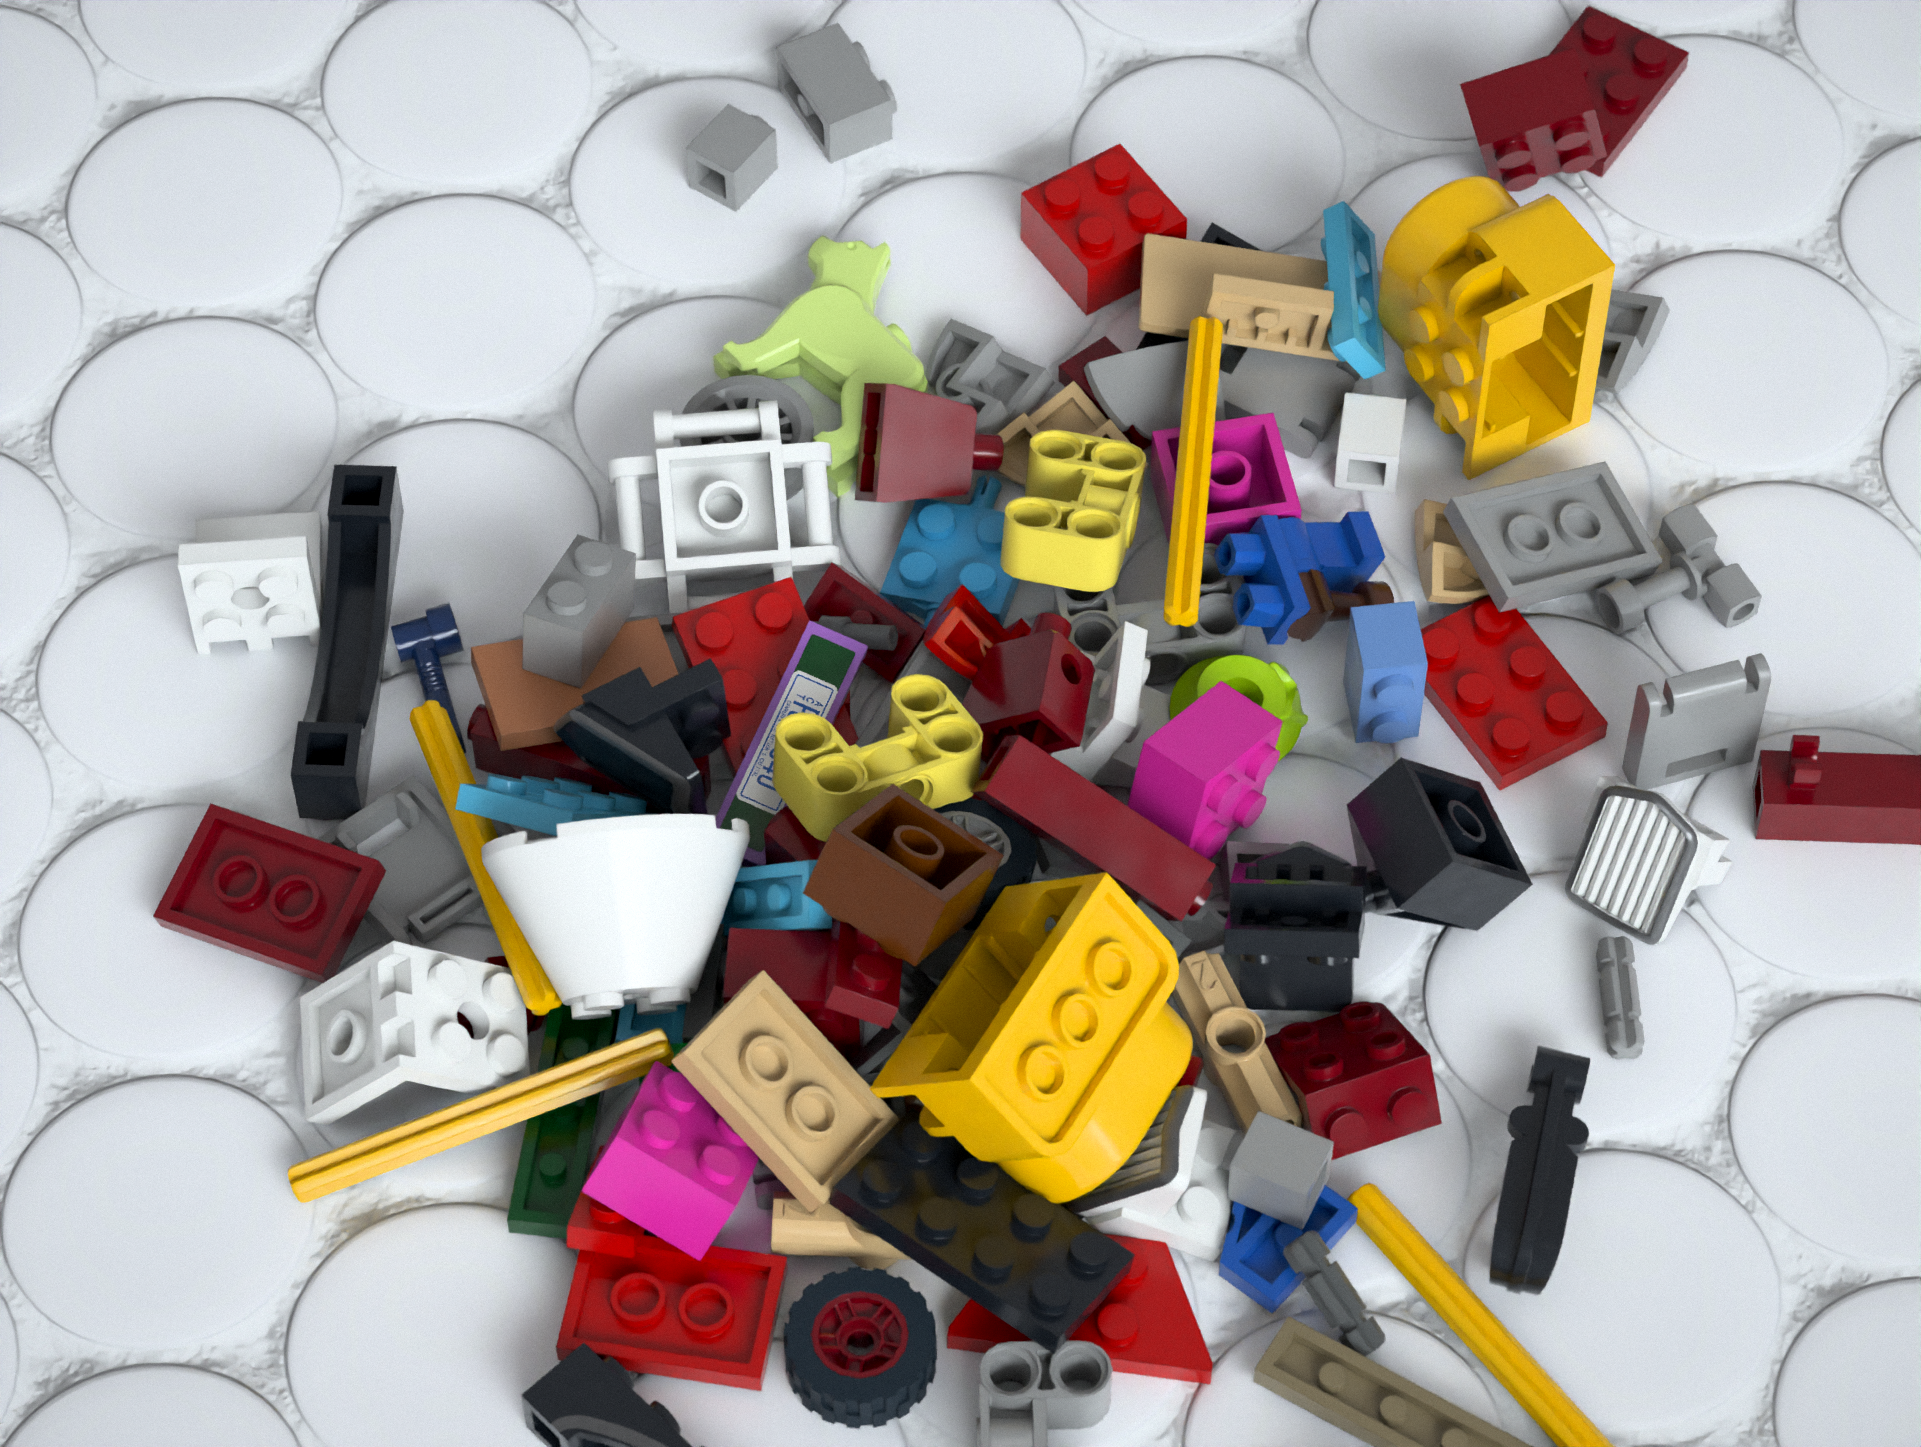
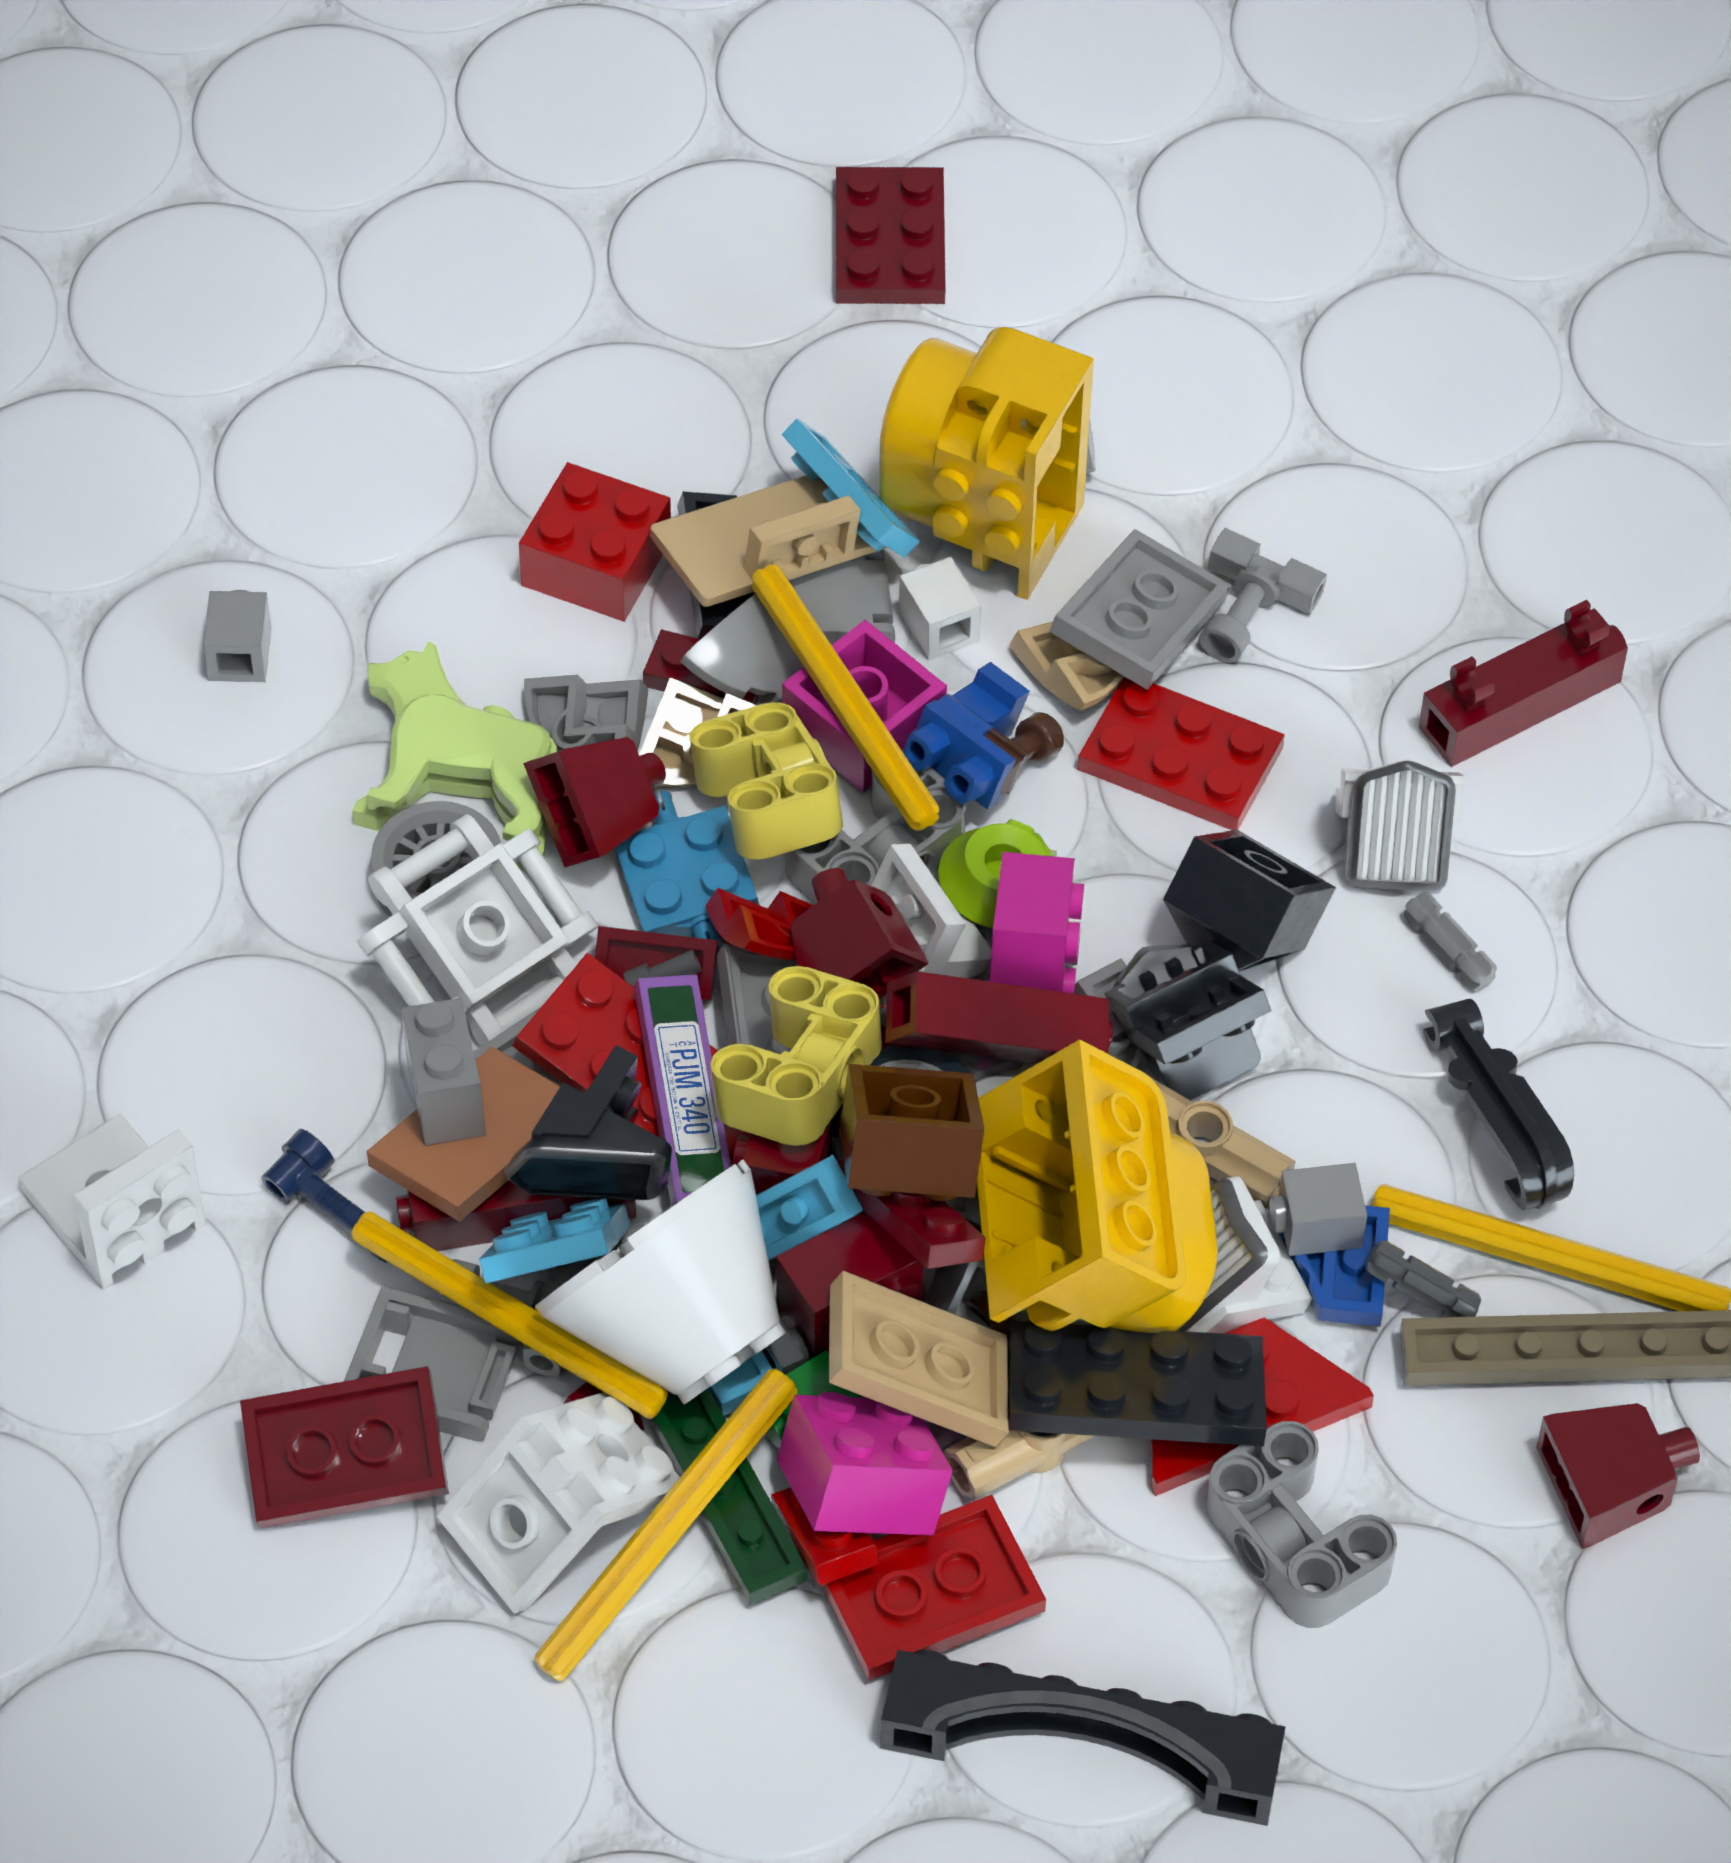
camera: 35 degrees left, 0 degrees up
black arch [290,465,404,819] -> none
light grey brick [776,23,897,164] -> none
black wheel [783,1267,937,1429] -> none
dark red bracket [1265,1001,1442,1160] -> none
medium blue brick [1343,601,1428,743] -> none
dark red brick [1460,47,1607,192] -> none
light grey container [1622,653,1771,790] -> none

